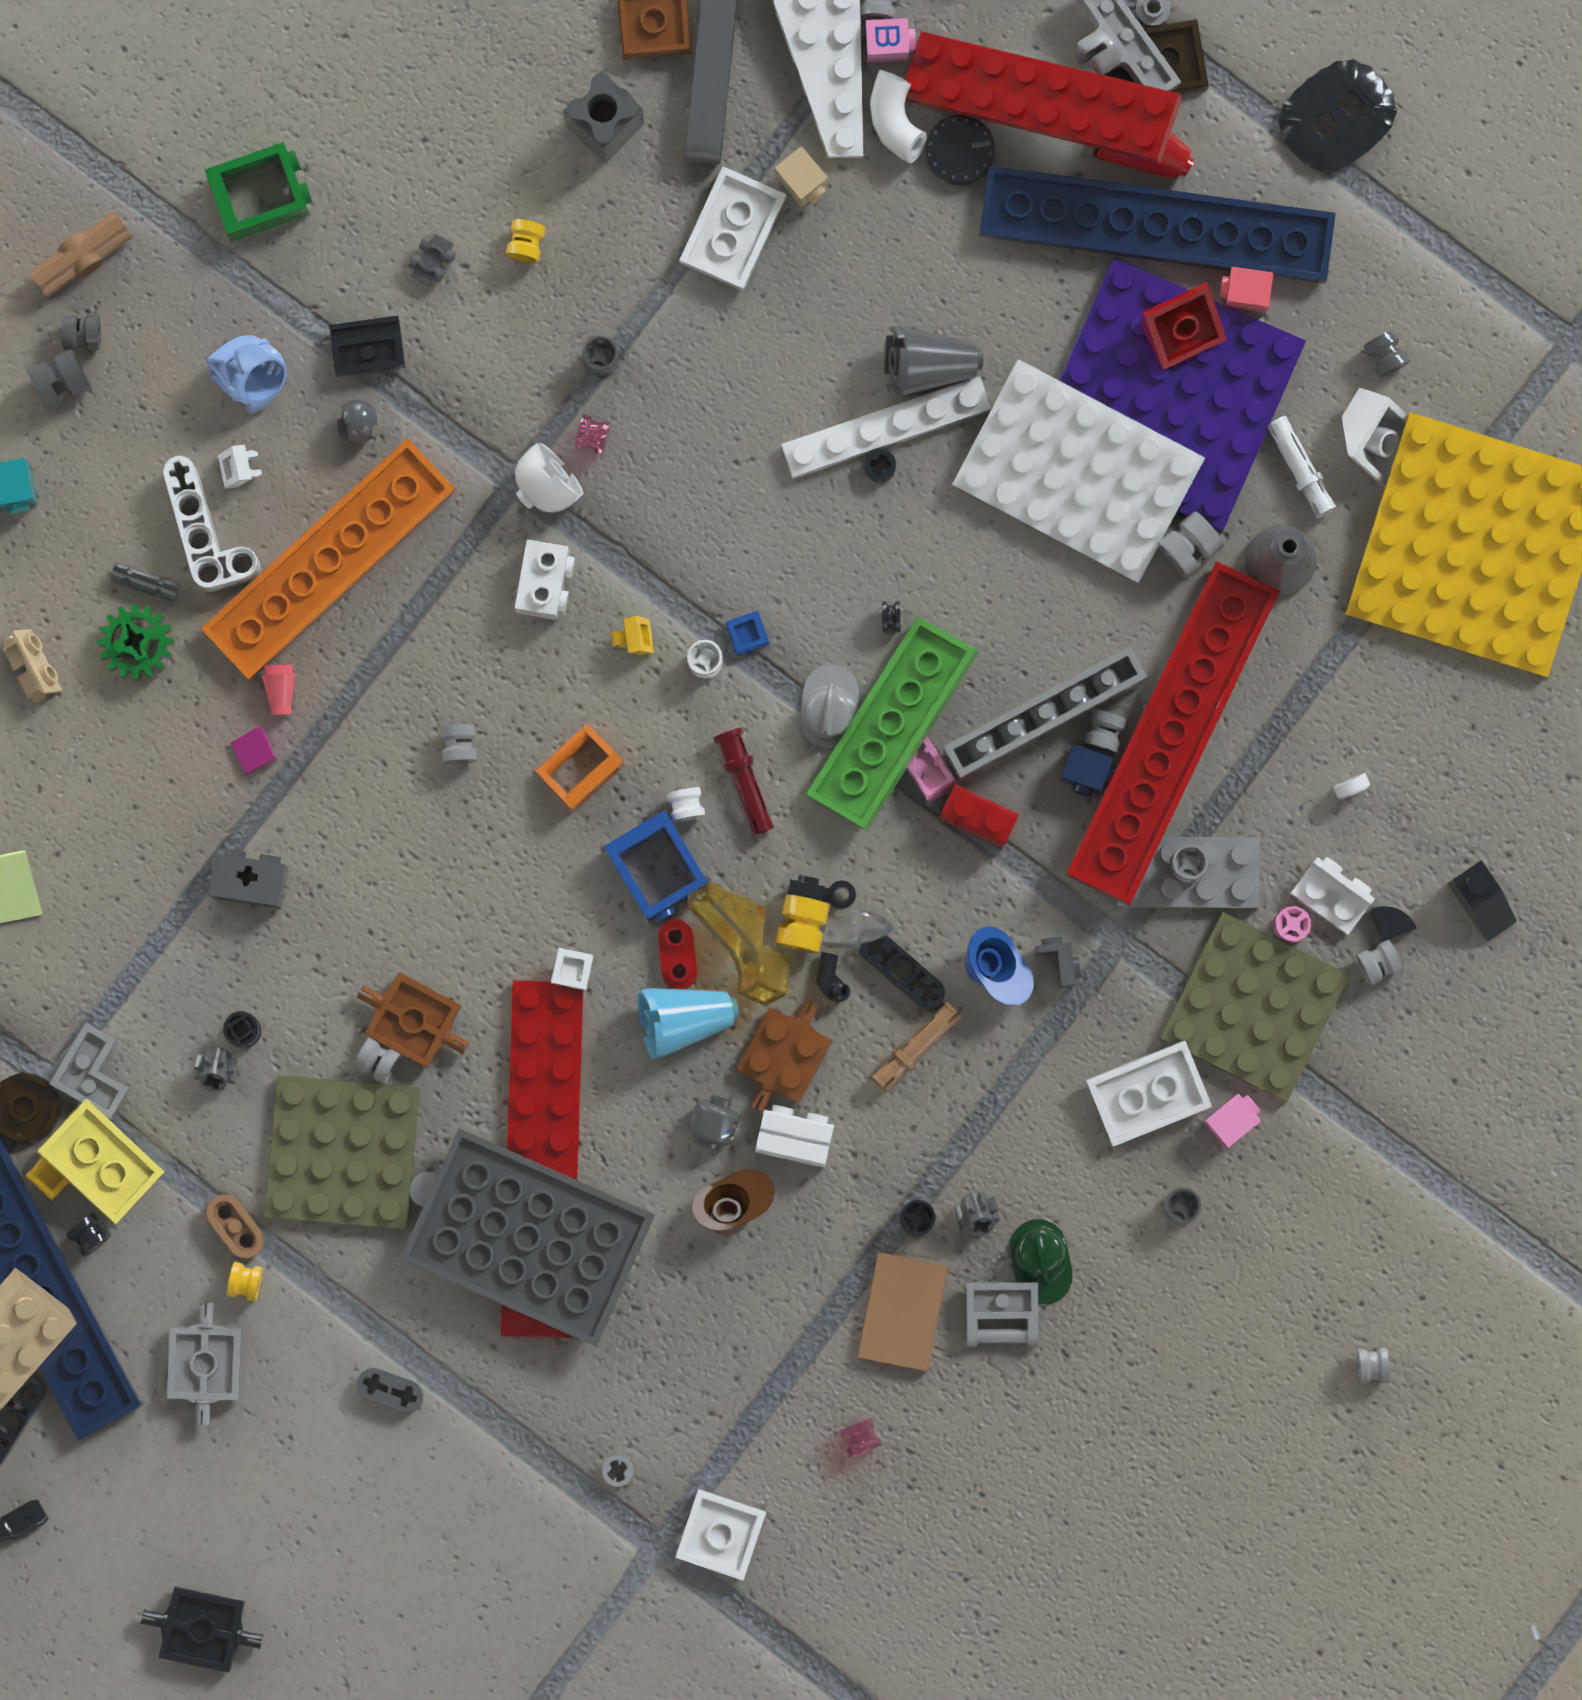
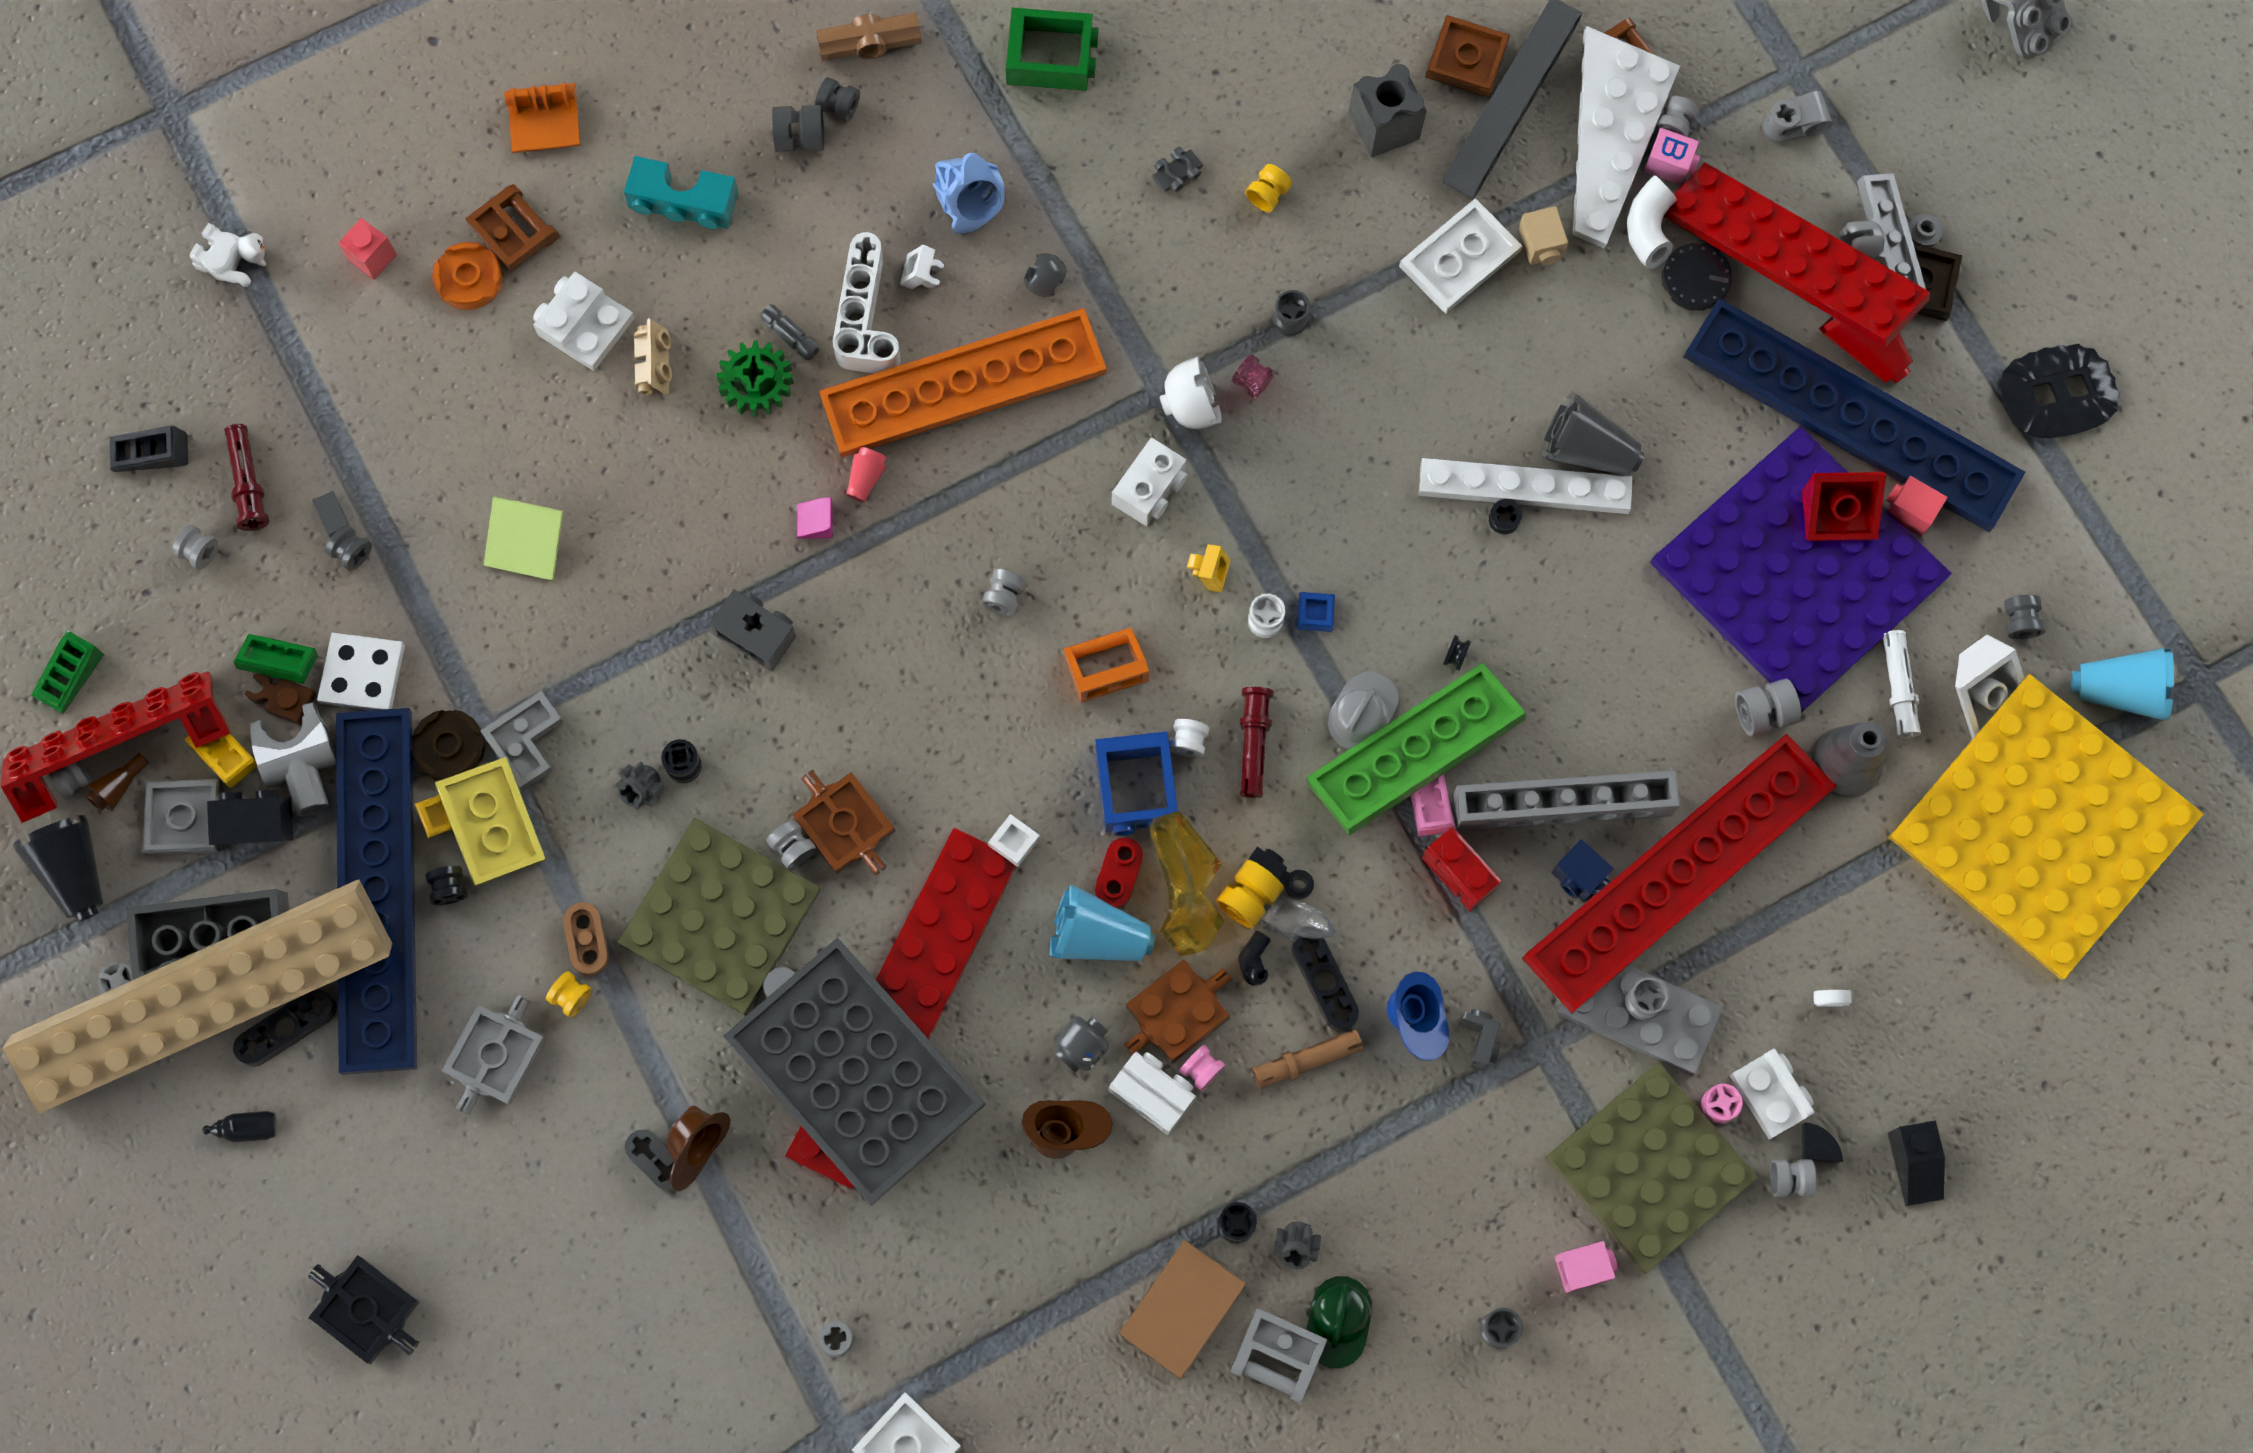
camera: 20 degrees right, 10 degrees down
black plate [329,315,406,377] -> none
clear pink wheel [839,1418,882,1457] -> none
white plate [952,359,1205,583] -> none
light grey wheel [1083,710,1127,754] -> none
white plate [1086,1040,1212,1147] -> none
none -> reddish brown piece [667,1106,731,1191]
none -> bright pink wheel [1179,1044,1226,1092]
none -> medium azure cone [2071,648,2174,720]

